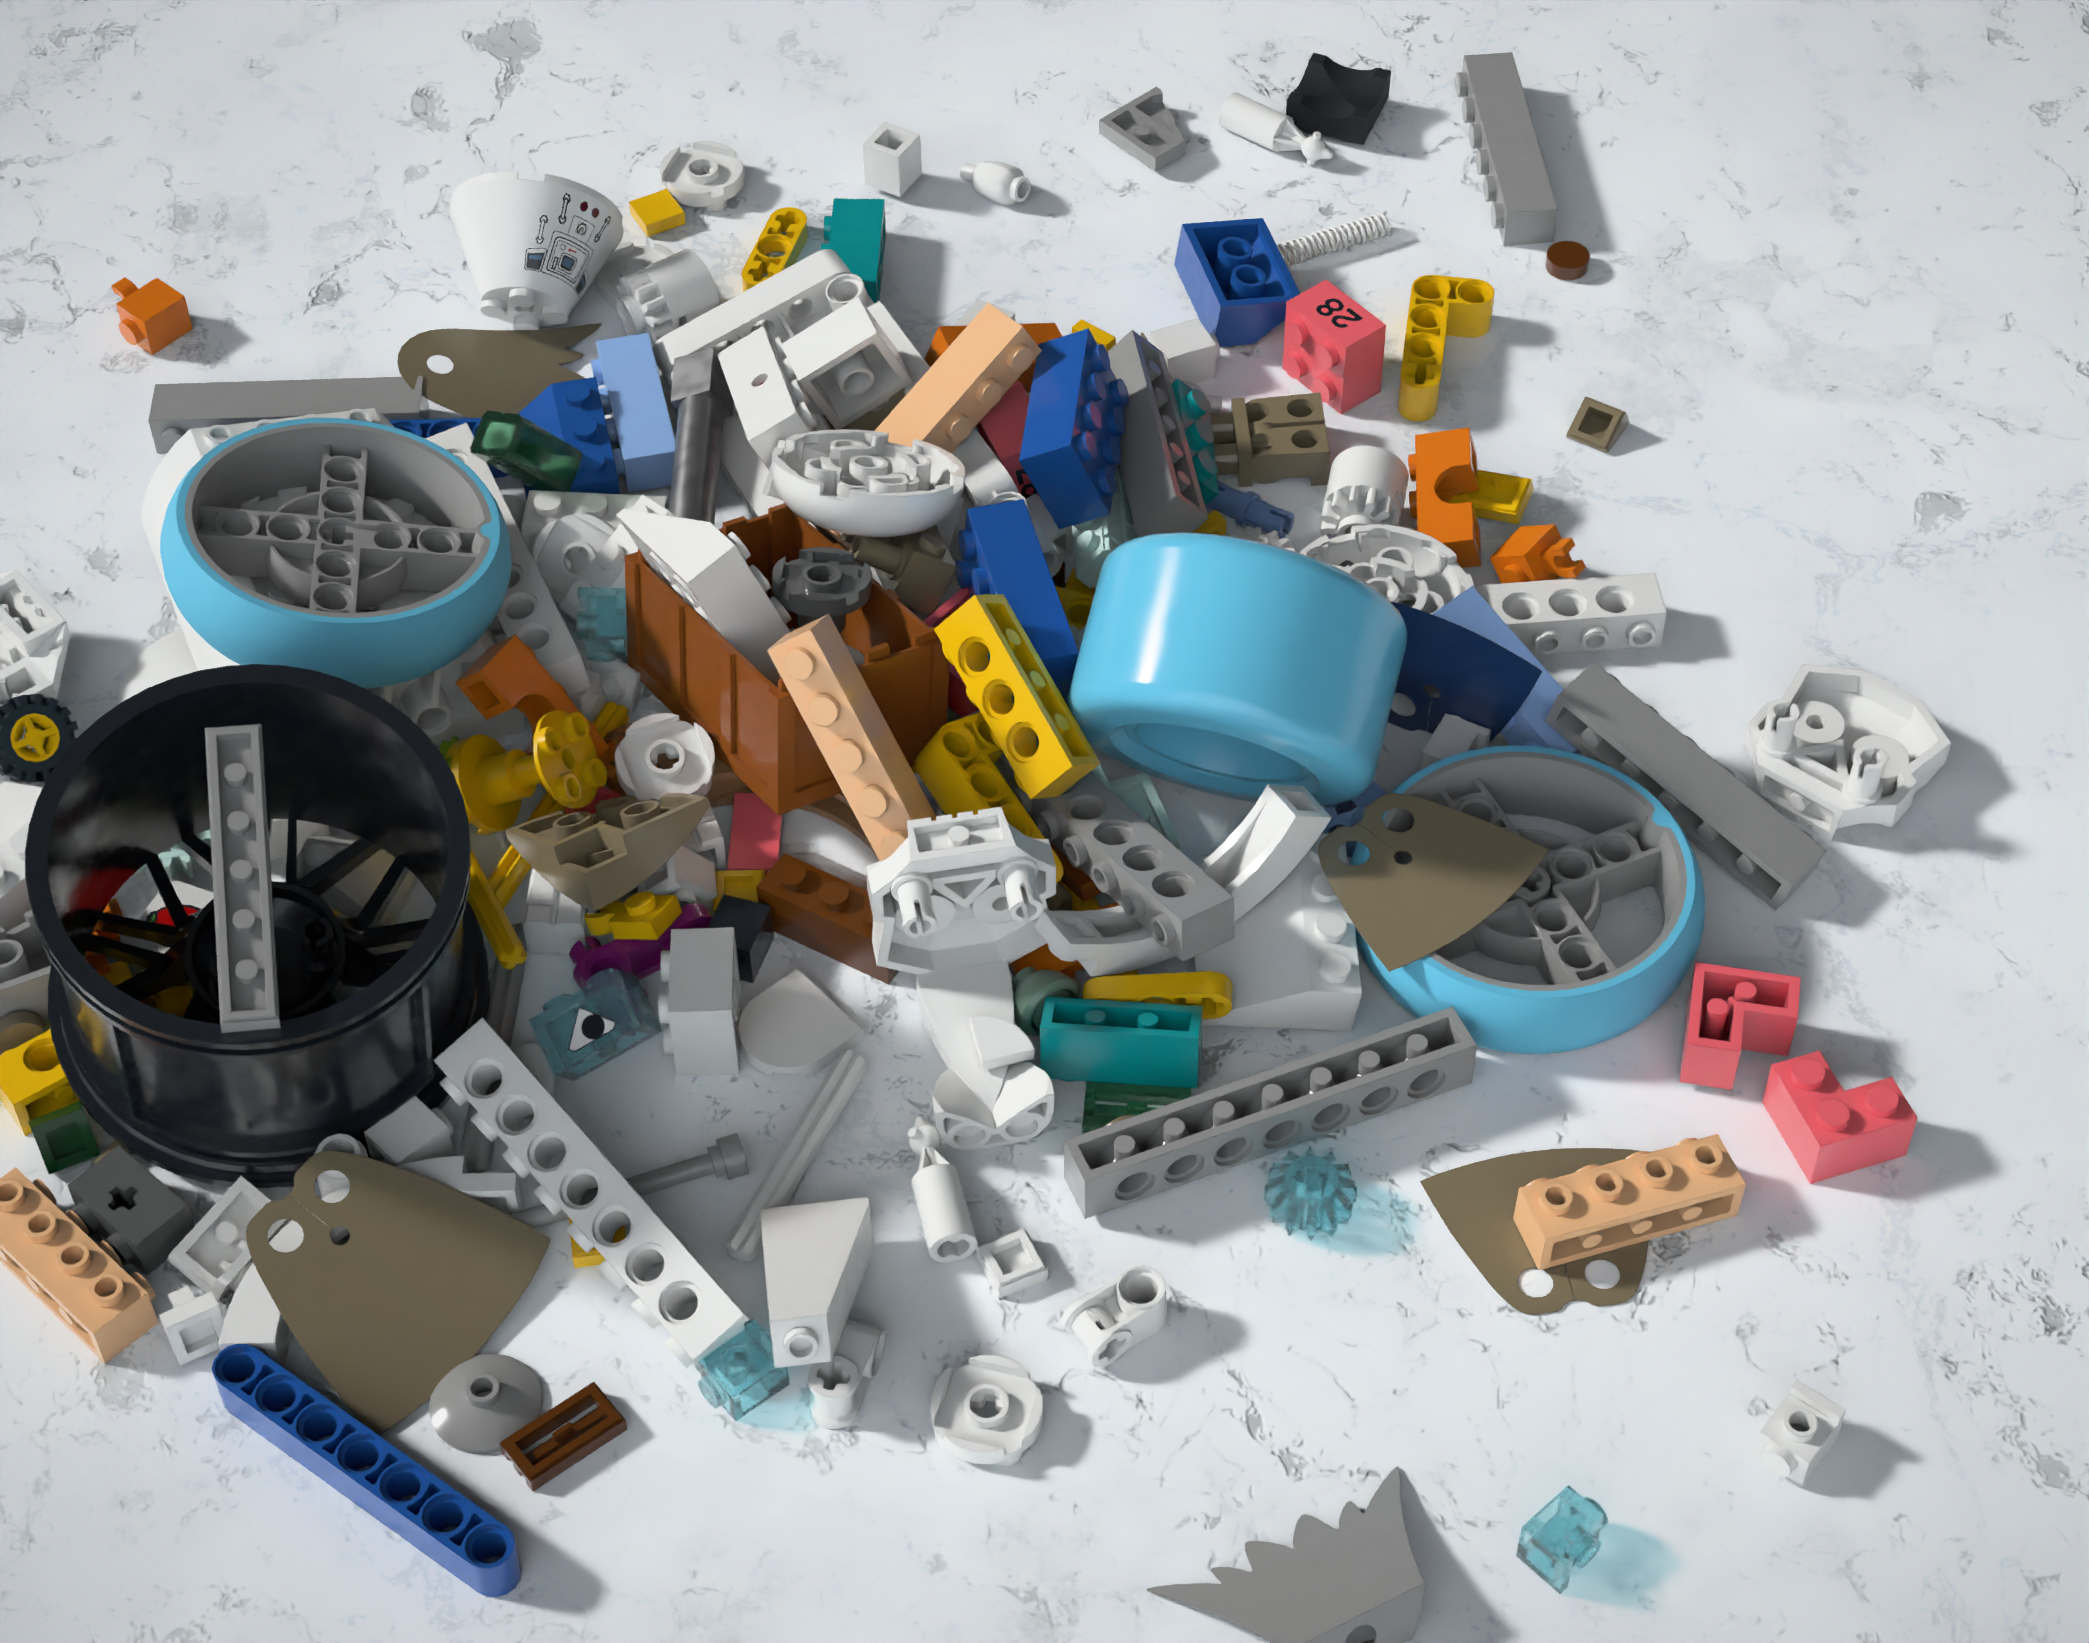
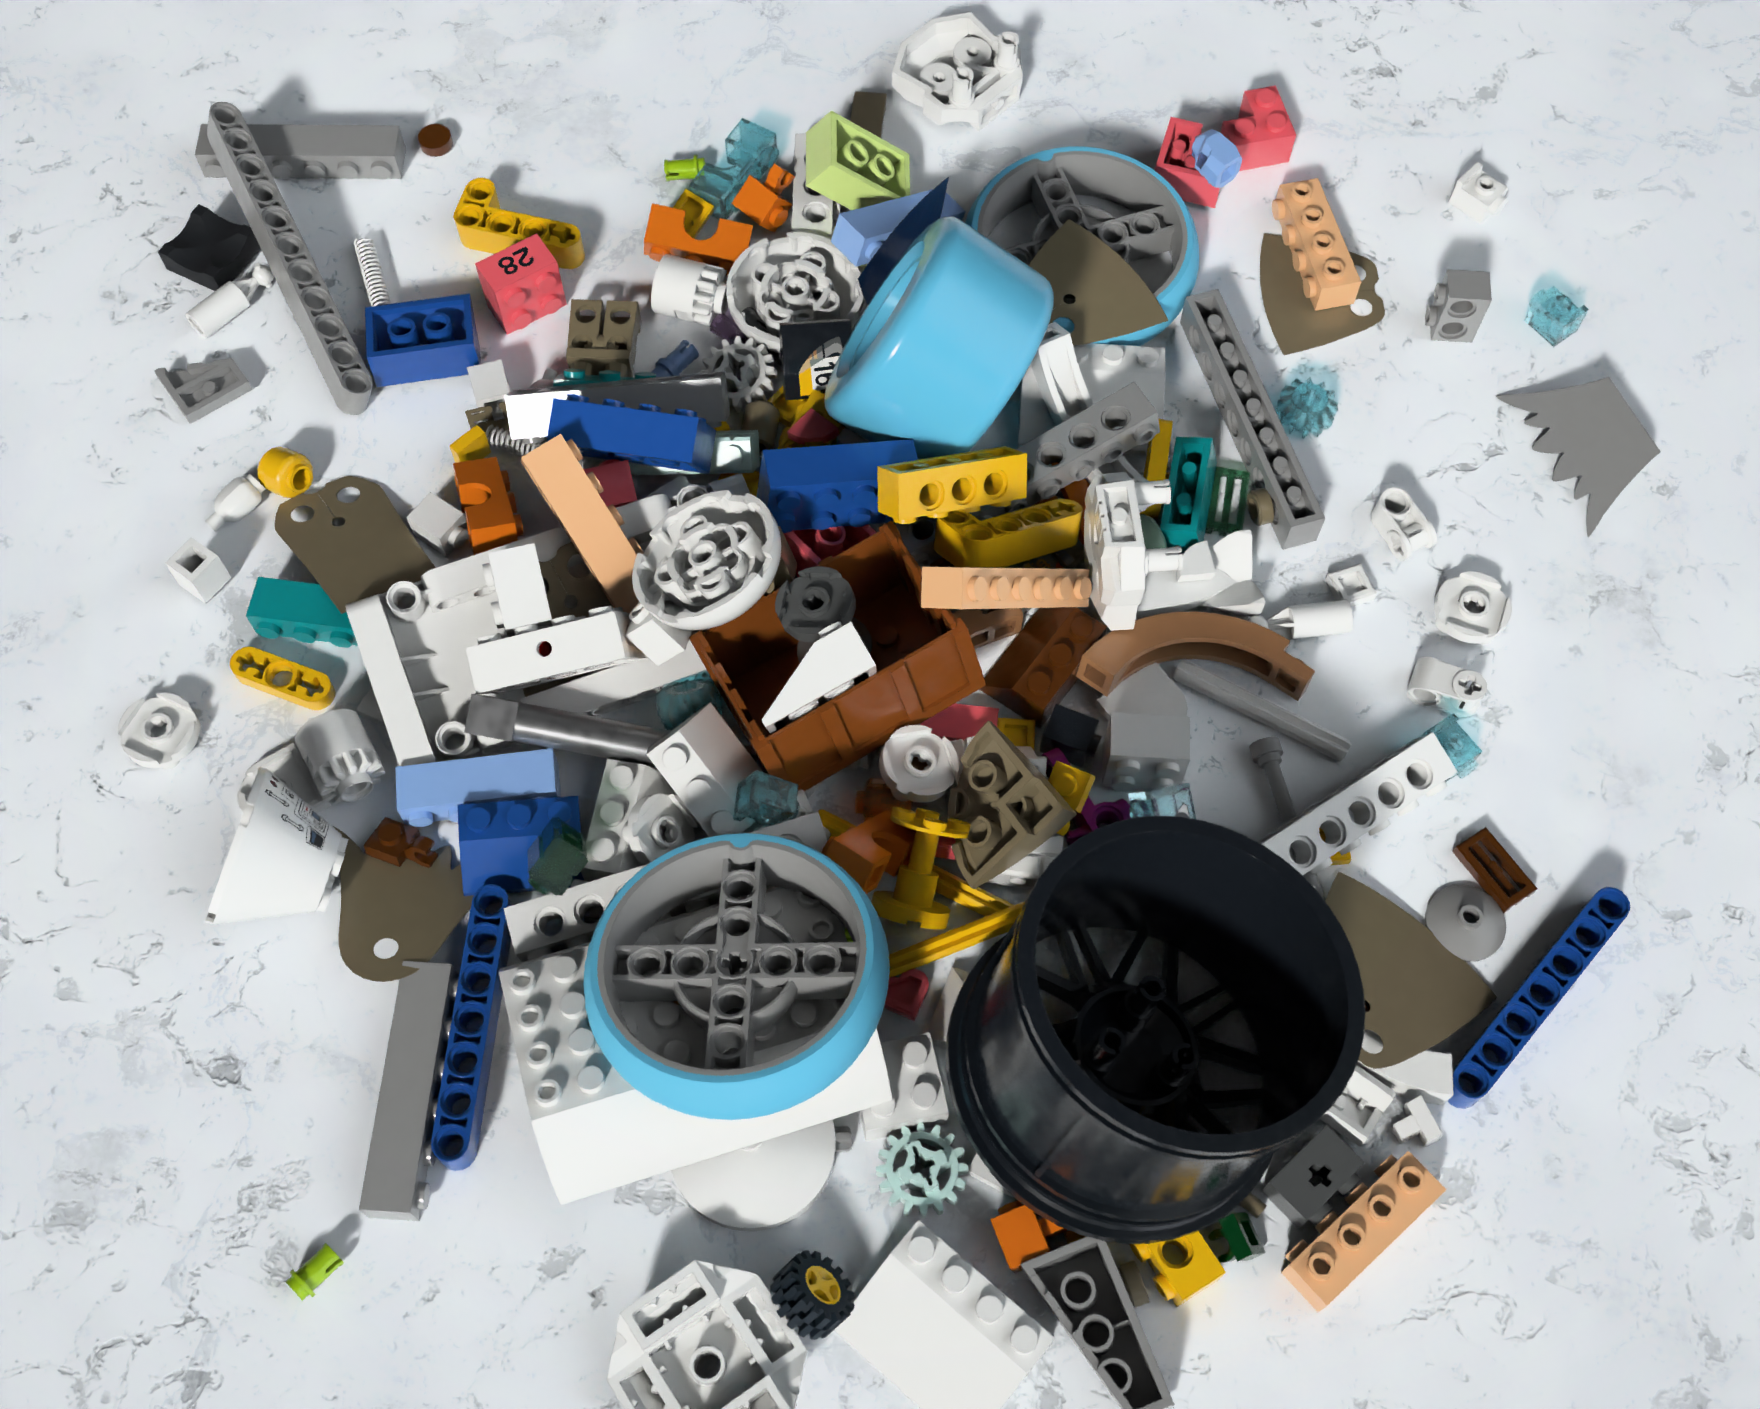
camera: 85 degrees left, 15 degrees up
orange brick [111,277,193,355] -> none
light grey tile [205,724,281,1033] -> none
yellow tile [629,189,686,237] -> none
white slope [760,1197,874,1368] -> none
light grey brick [1545,662,1827,911] -> none
dark tan slope [1566,396,1629,453] -> none
none -> light grey beam [207,102,373,415]
none -> yellow head [257,446,313,498]
none -> dark tan piece [274,476,436,614]
none -> lime pin [285,1243,344,1301]
none -> reddish brown plate [363,817,439,868]
none -> lime pin [664,155,706,182]
none -> clear light blue arch [689,118,779,220]
none -> yellowish green brick [806,111,910,210]
none -> dark tan slope [850,91,887,139]
none -> medium nougat arch [1076,611,1315,701]
none -> light blue rock [1191,129,1242,188]
none -> light grey brick [1425,269,1492,343]

